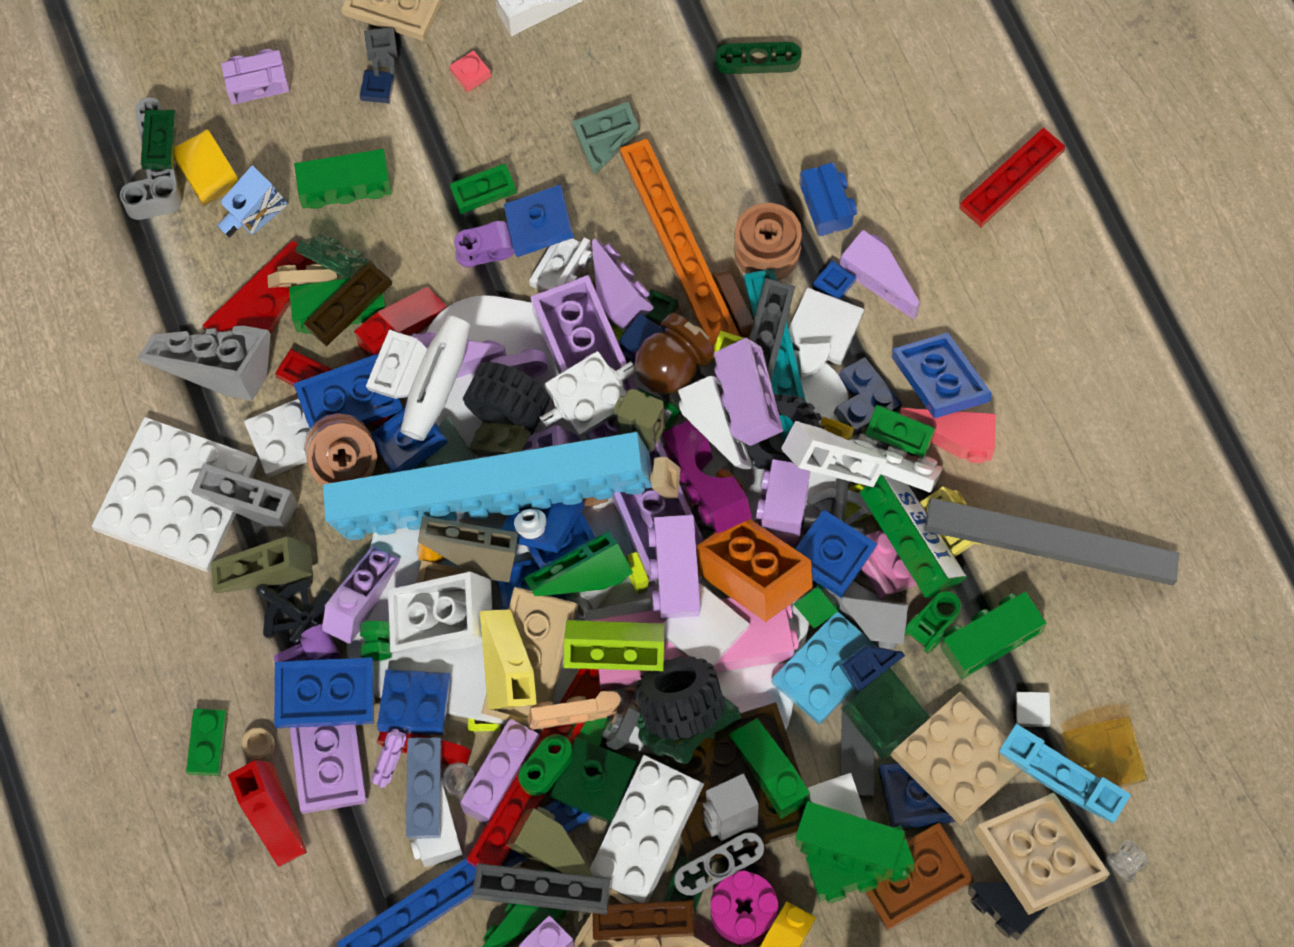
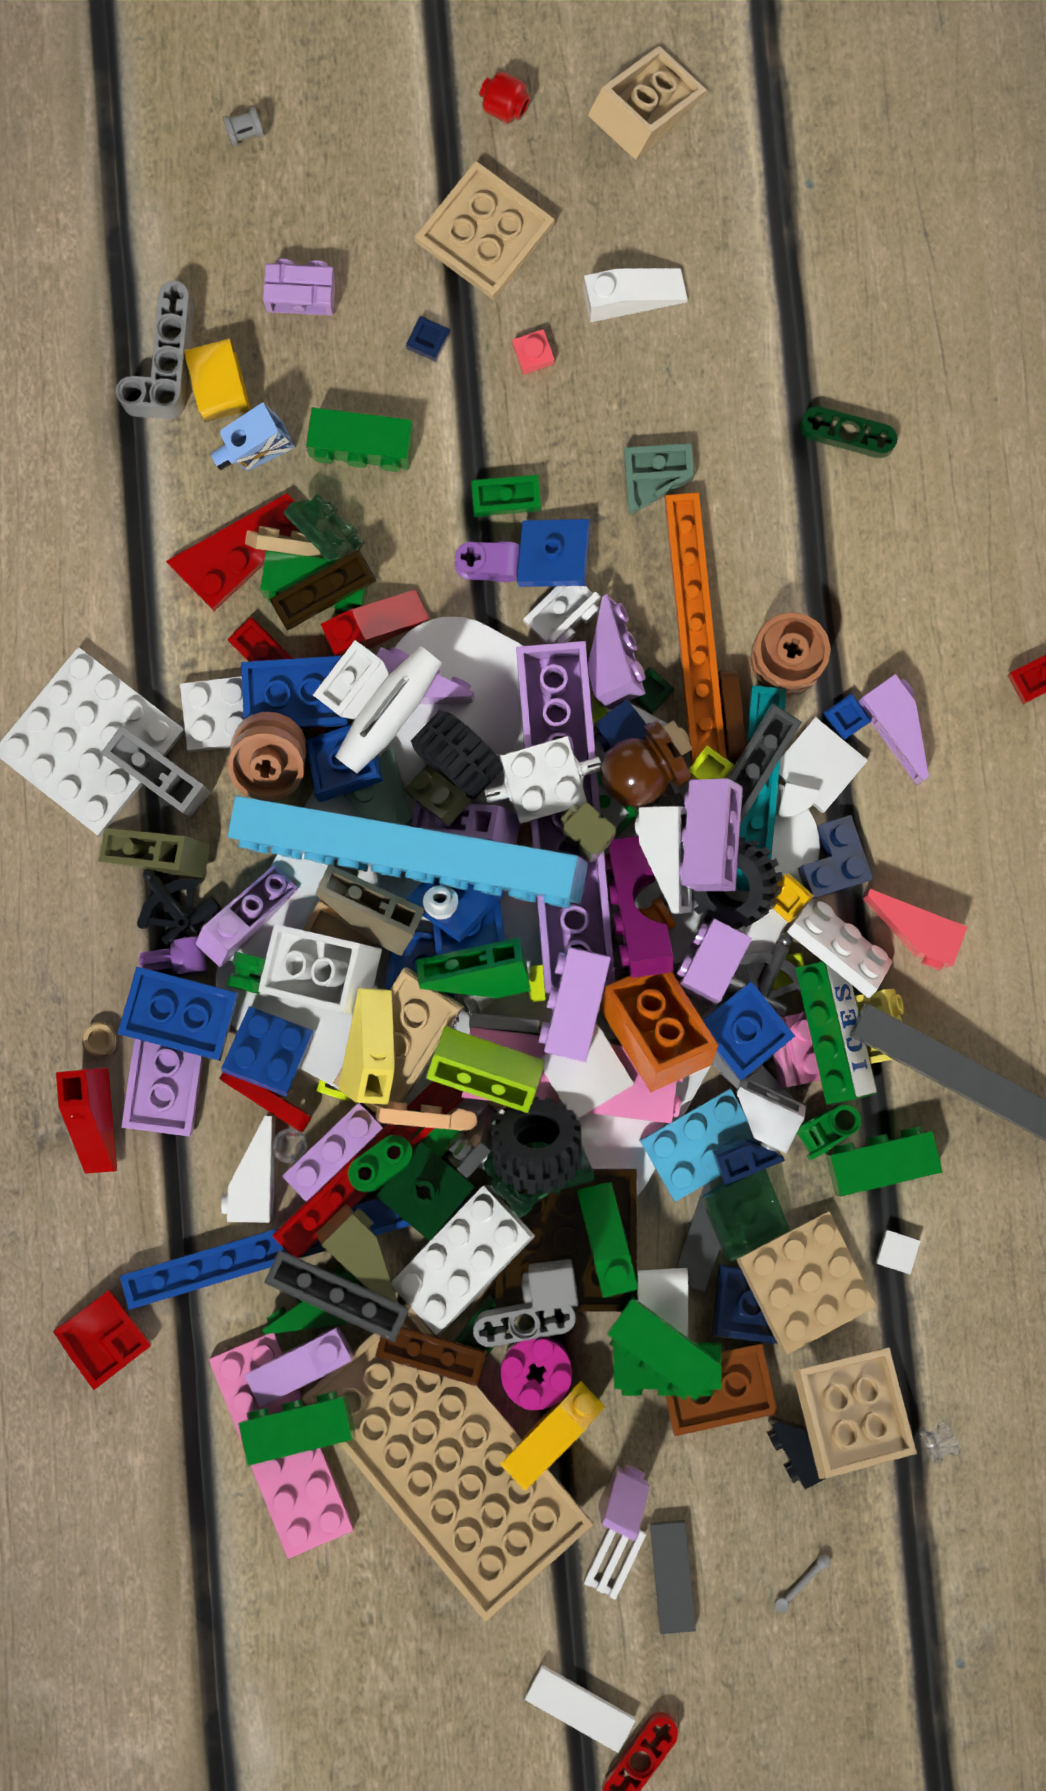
camera: 15 degrees right, 15 degrees up
light grey wedge [138,326,271,401] -> none
dark green plate [140,110,177,169] -> none
green plate [186,709,228,777] -> none
dark grey plate [364,27,397,76] -> none
lavender axle [371,729,406,788] -> none
sand blue plate [406,738,442,839] -> none
lavender plate [489,349,548,378] -> none
tan plate [650,457,680,499] -> none
white slope [781,421,888,487] -> none
green tile [794,584,840,629] -> none
blue brick [799,162,857,236] -> none
green plate [865,405,937,458] -> none
blue plate [892,332,992,419] -> none
medium azure slope [999,724,1131,824] -> none
clear yellow slope [1062,717,1148,788] -> none

